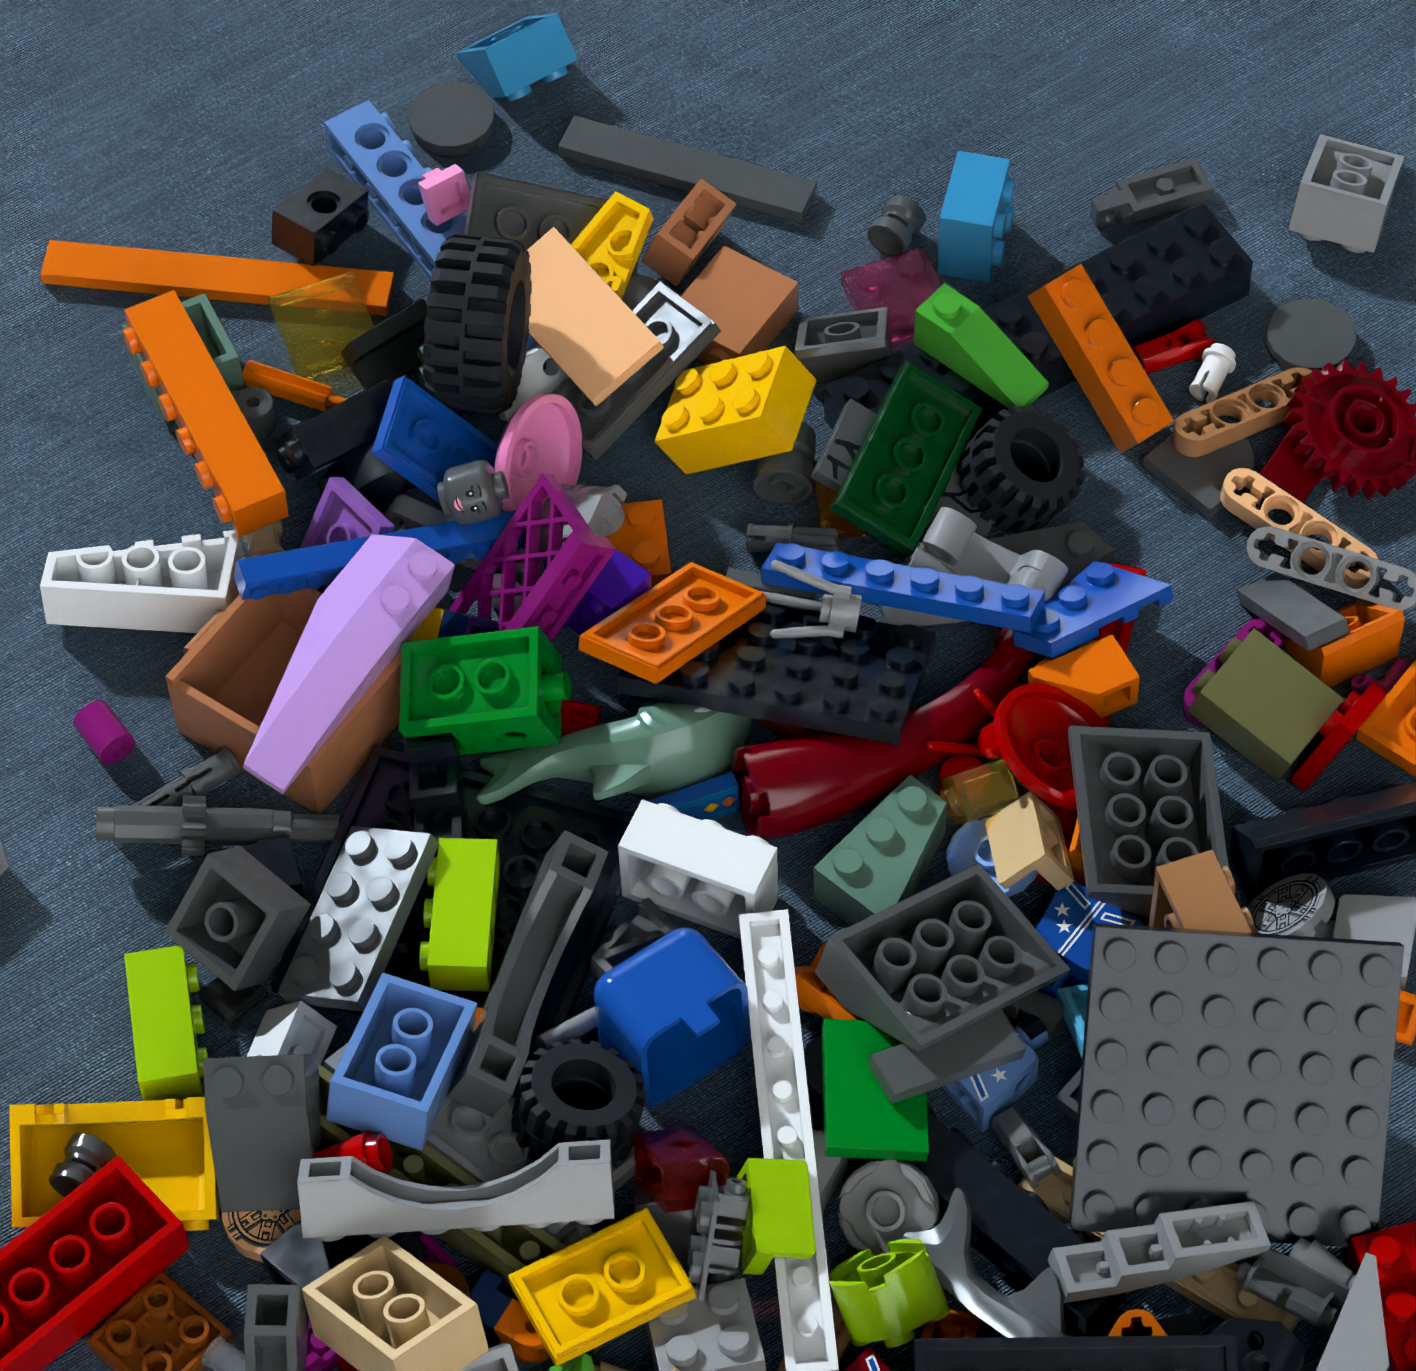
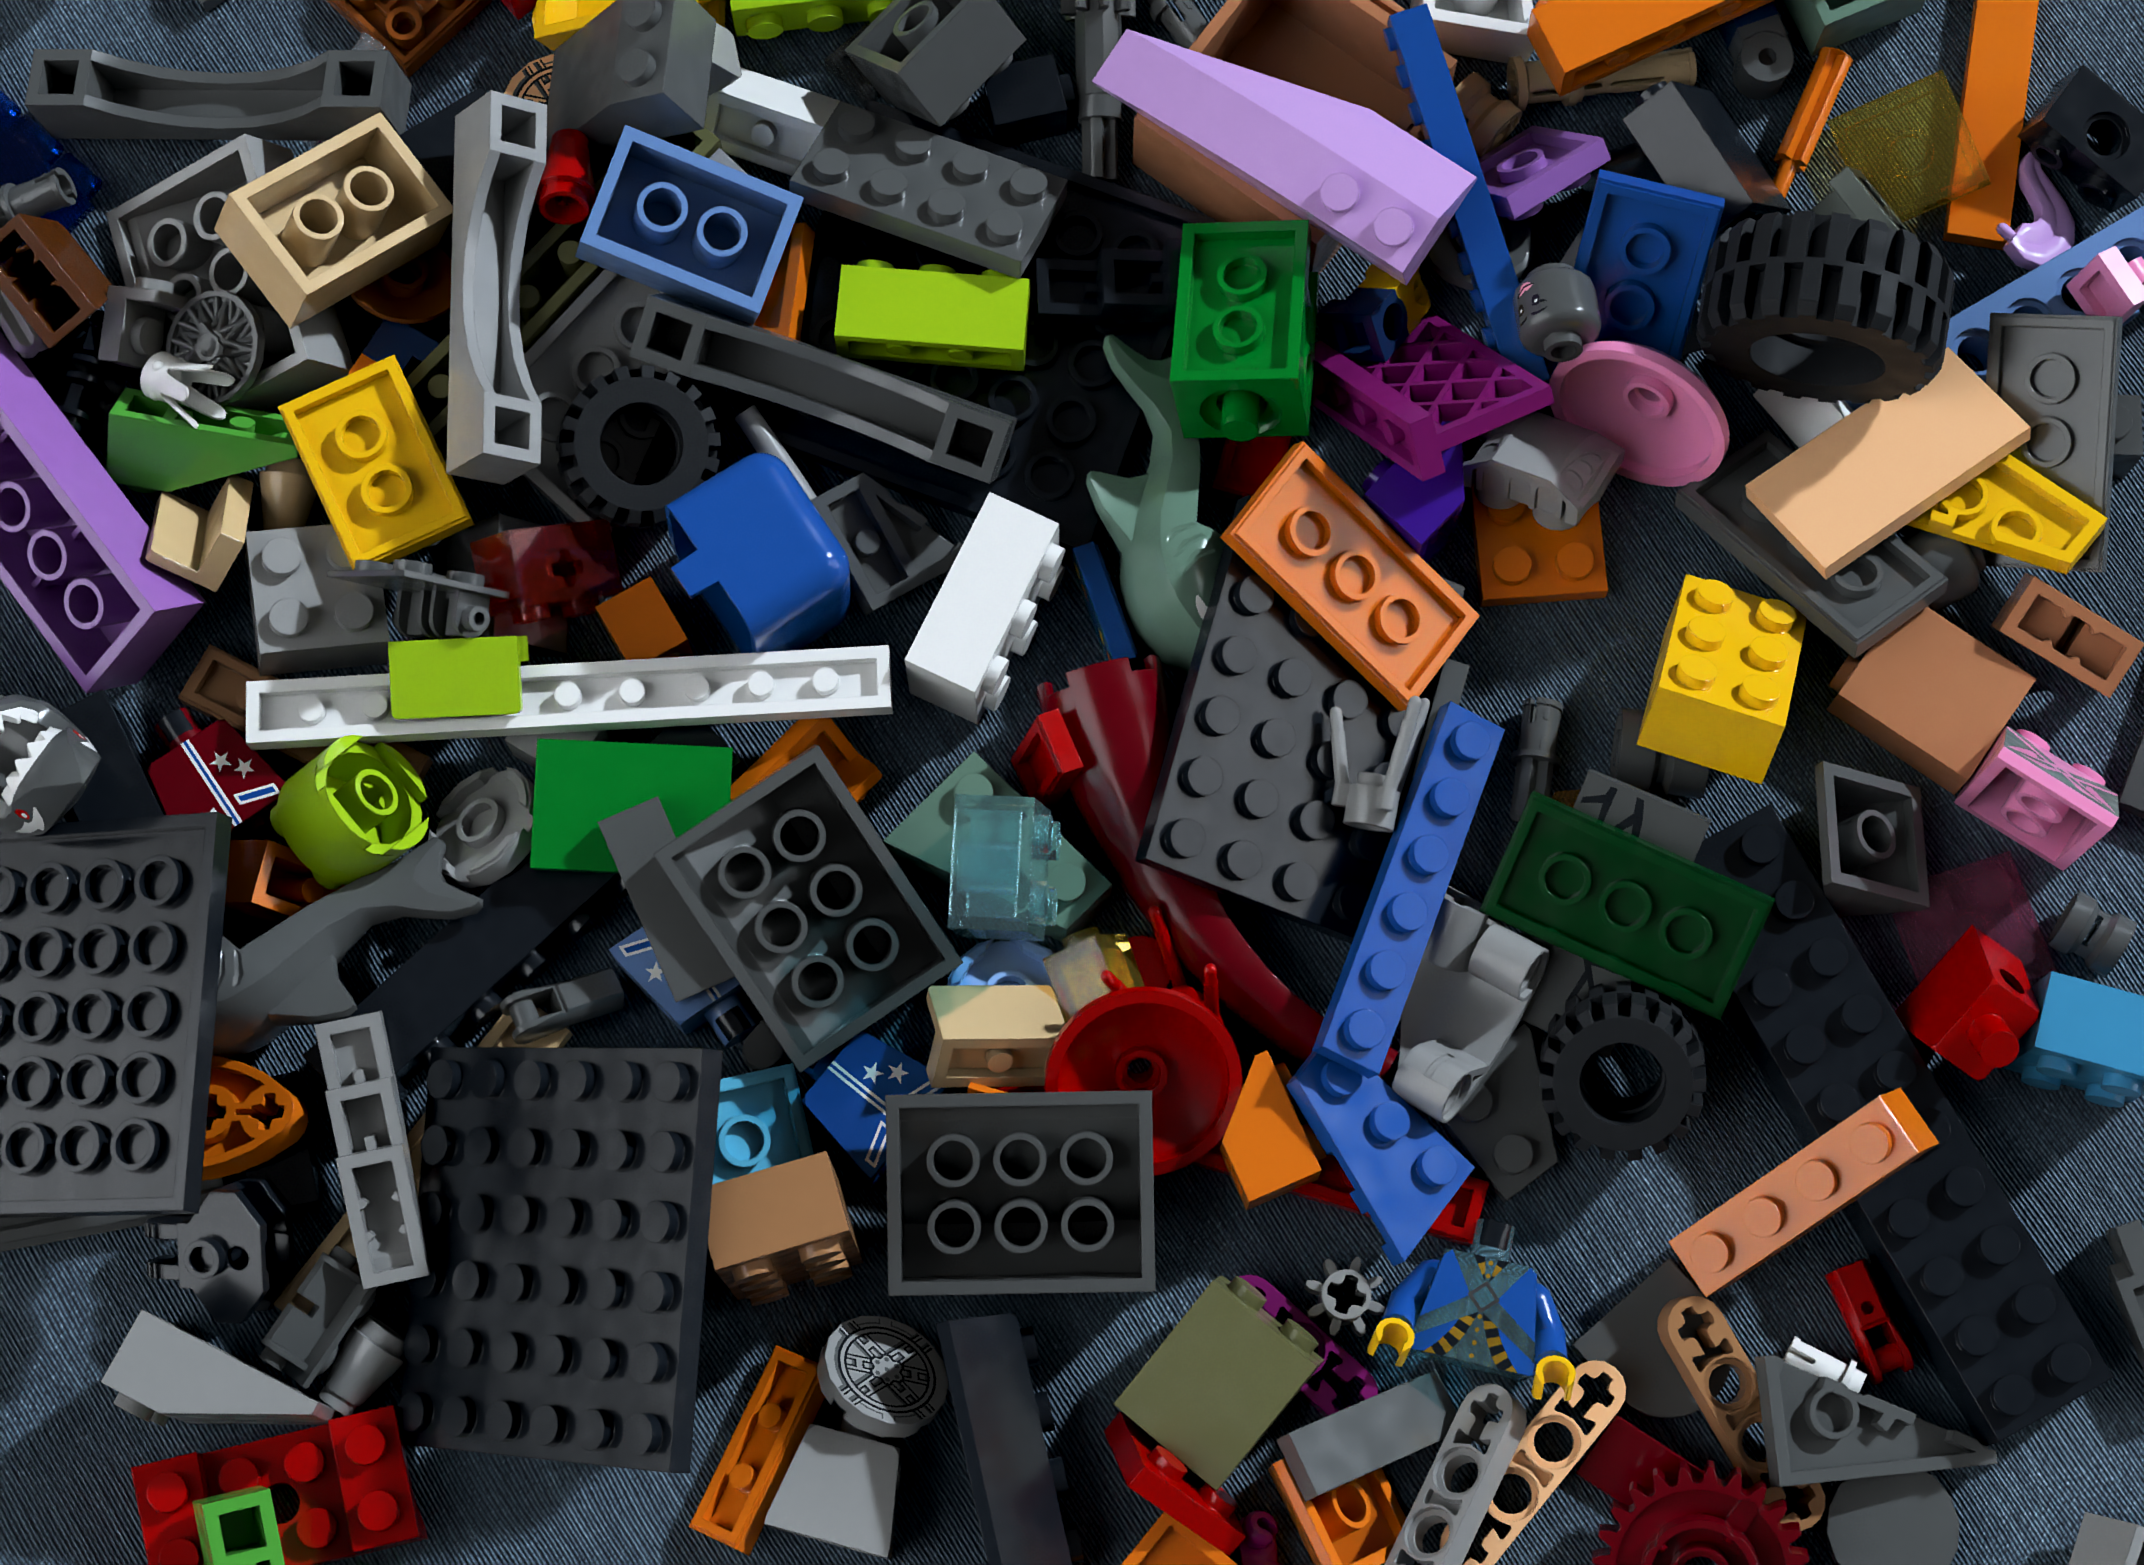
camera: 90 degrees right, 20 degrees up
bright green slope [914,283,1049,410] -> none
none -> orange brick [595,576,694,660]
none -> clear light blue brick [947,794,1061,941]
none -> red tile [1011,708,1084,813]
none -> light grey gear [1304,1257,1385,1339]
none -> torso [1367,1219,1576,1401]
none -> dark grey wing [1755,1355,1998,1487]
none -> red torso [1895,924,2040,1081]
none -> bright pink slope [1954,726,2119,871]
none -> lavender piece [1996,152,2075,271]

